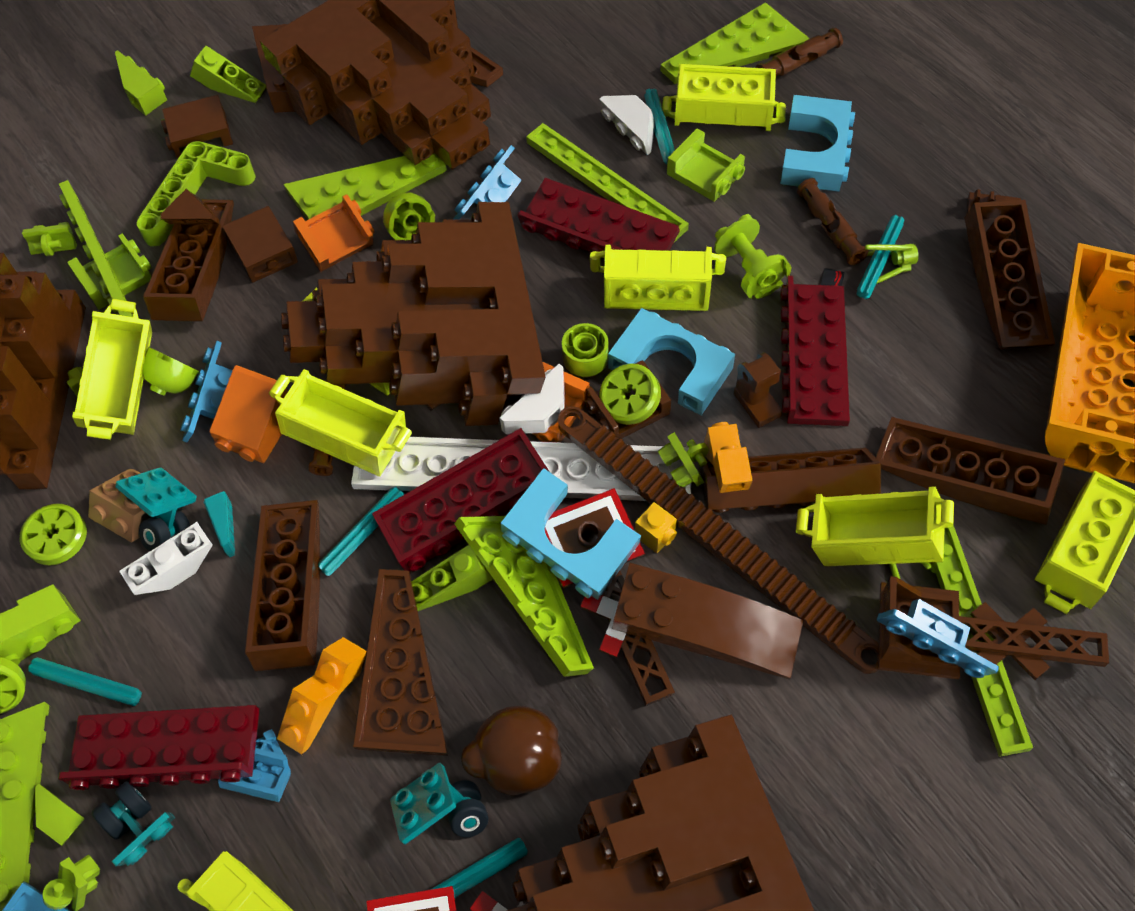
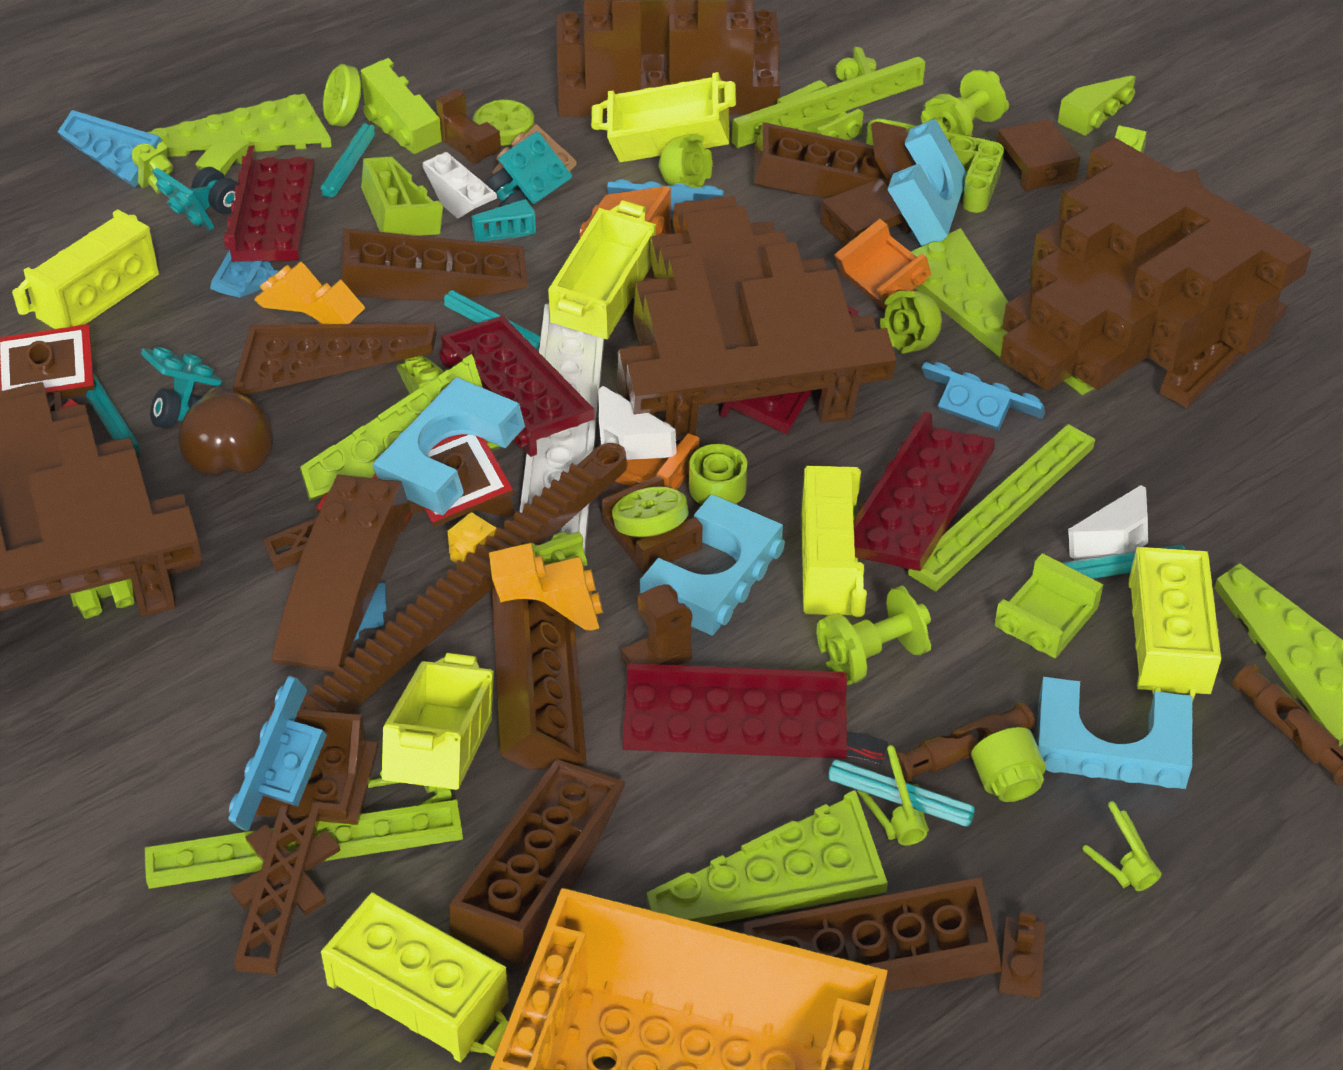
camera: 85 degrees right, 15 degrees down
none -> lime wedge [361,157,443,236]
none -> reddish brown piece [436,88,501,164]
none -> lime wing [647,790,888,925]
none -> medium azure arch [888,119,967,246]
none -> lime piece [921,70,1009,137]
none -> lime piece [971,727,1046,802]
none -> lime plant [1082,801,1162,891]

